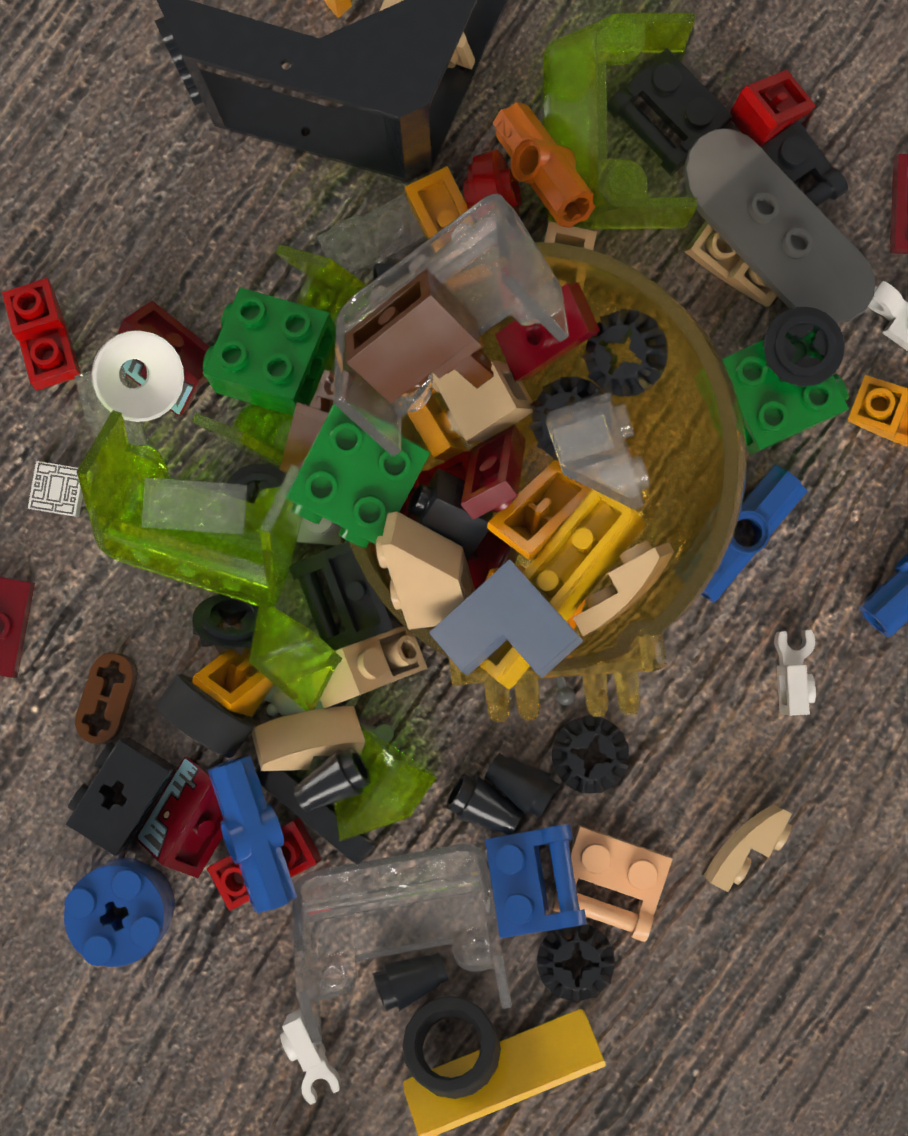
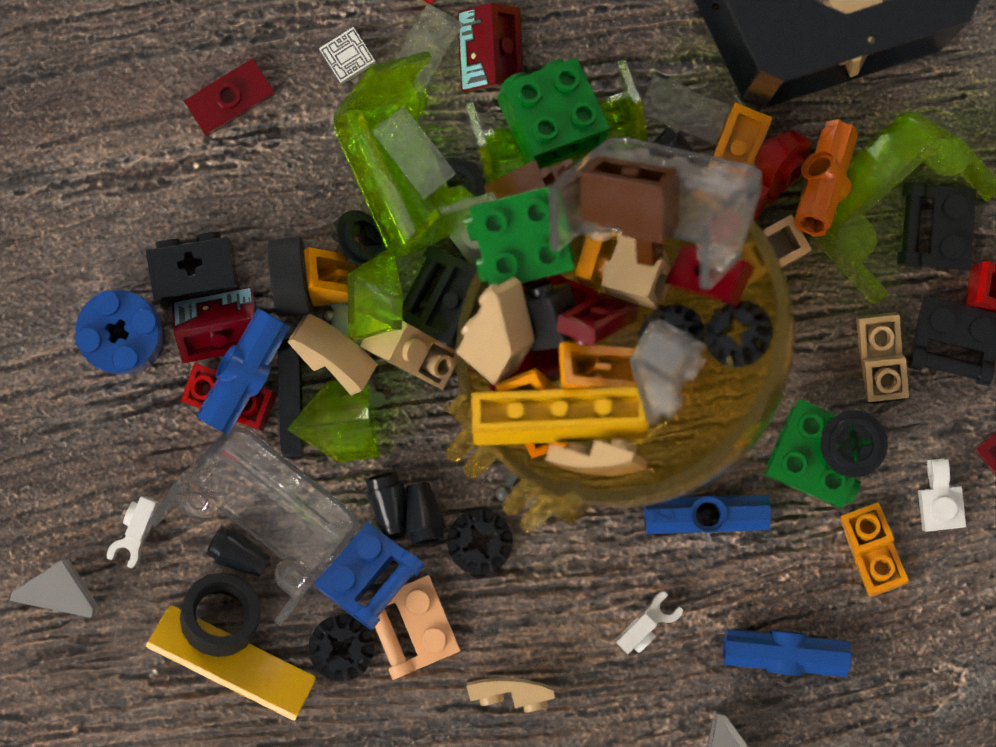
camera: 45 degrees right, 0 degrees up
reddish brown beam [75,653,138,744] -> none
white piece [92,330,184,422] -> none
black cone [293,748,371,812] -> none
sand blue tile [429,559,583,678] -> none
dark grey piece [684,129,875,324] -> none

